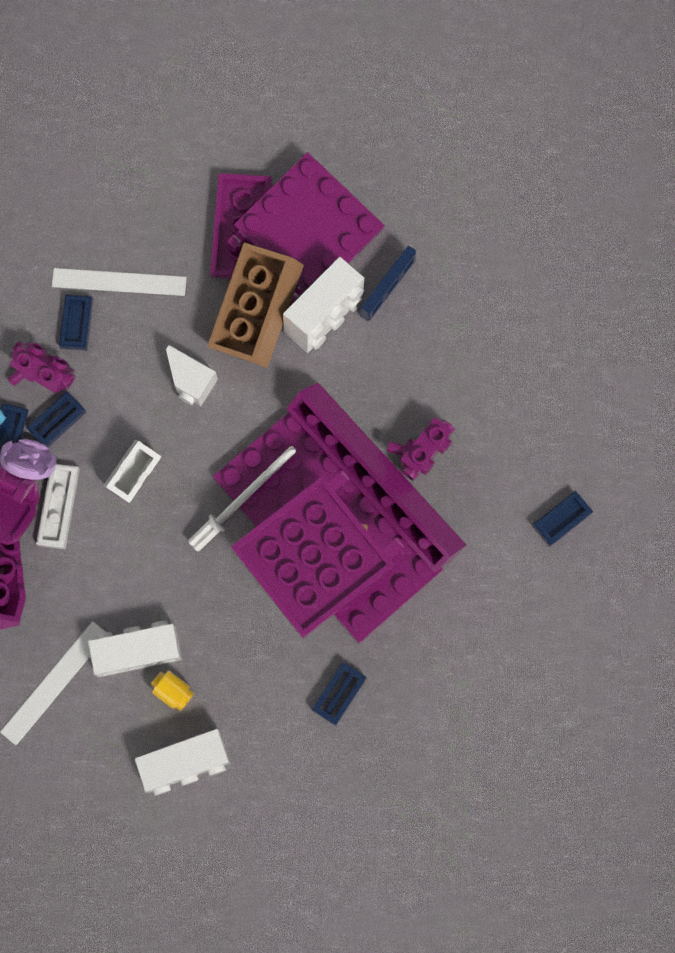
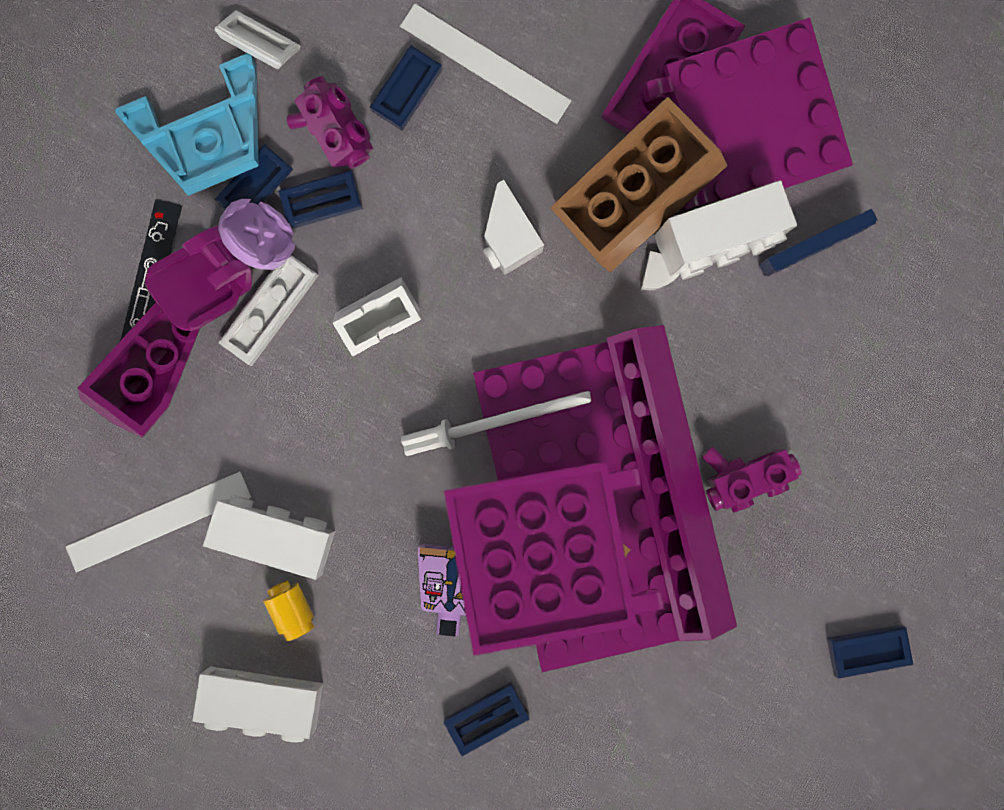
camera: 25 degrees right, 10 degrees up
none -> torso [418,544,466,636]
none -> white tile [641,251,680,290]

